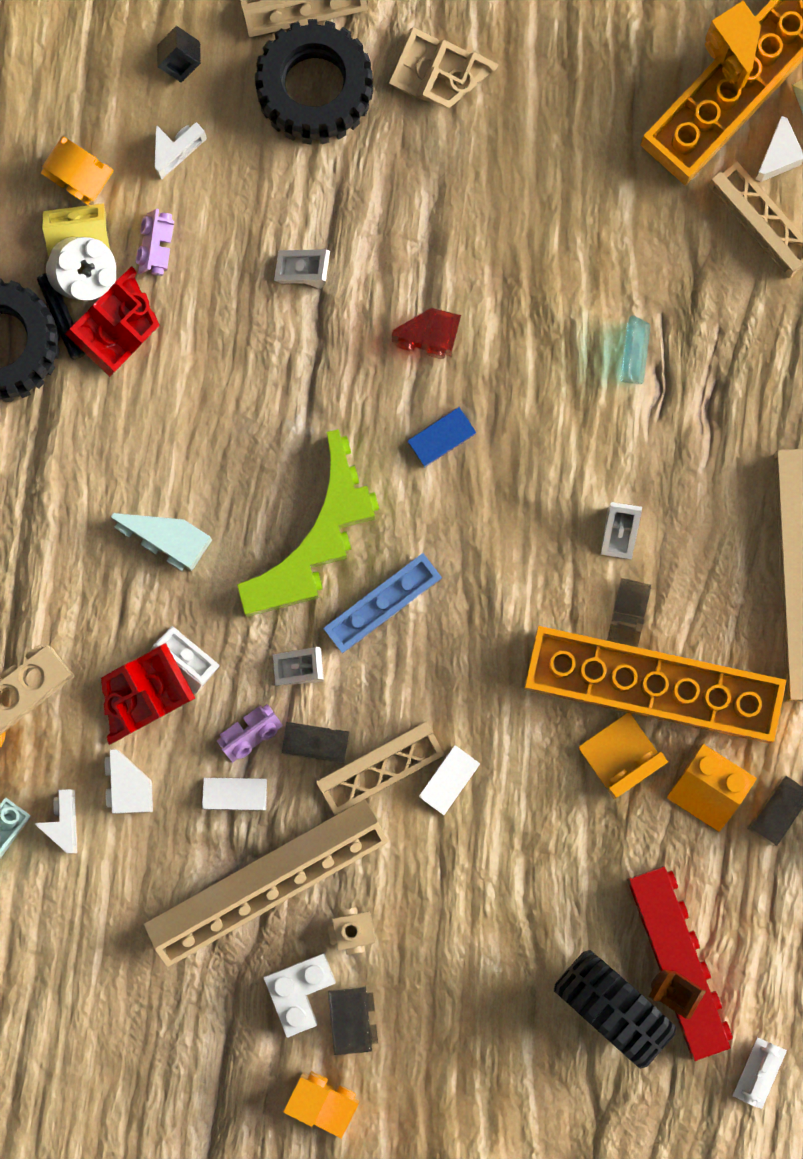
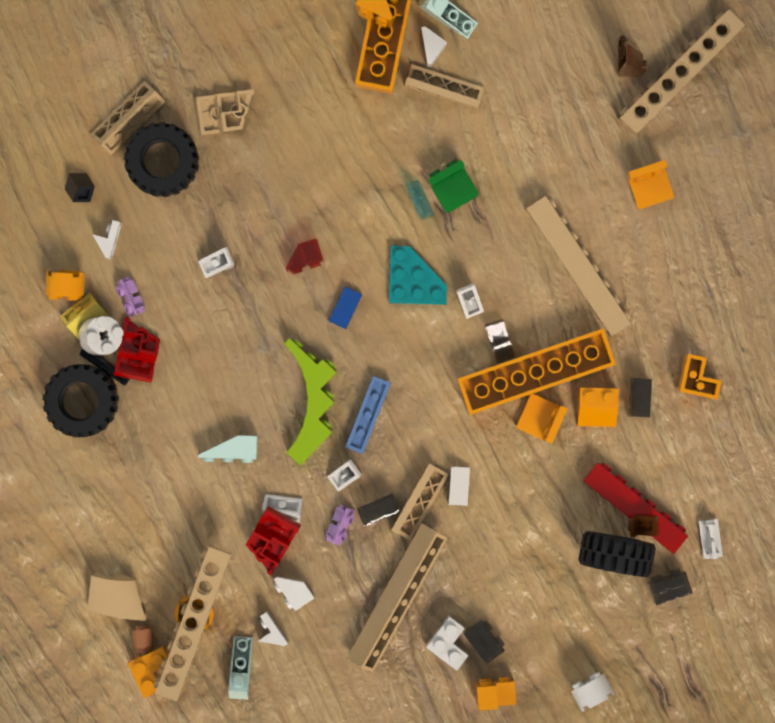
camera: 25 degrees left, 5 degrees up
white slope [202,778,267,810] -> none
tan brick [328,907,376,955] -> none
none -> teal plate [389,246,447,305]
none -> green bracket [428,159,478,213]
none -> clear smoke brick [647,568,693,605]

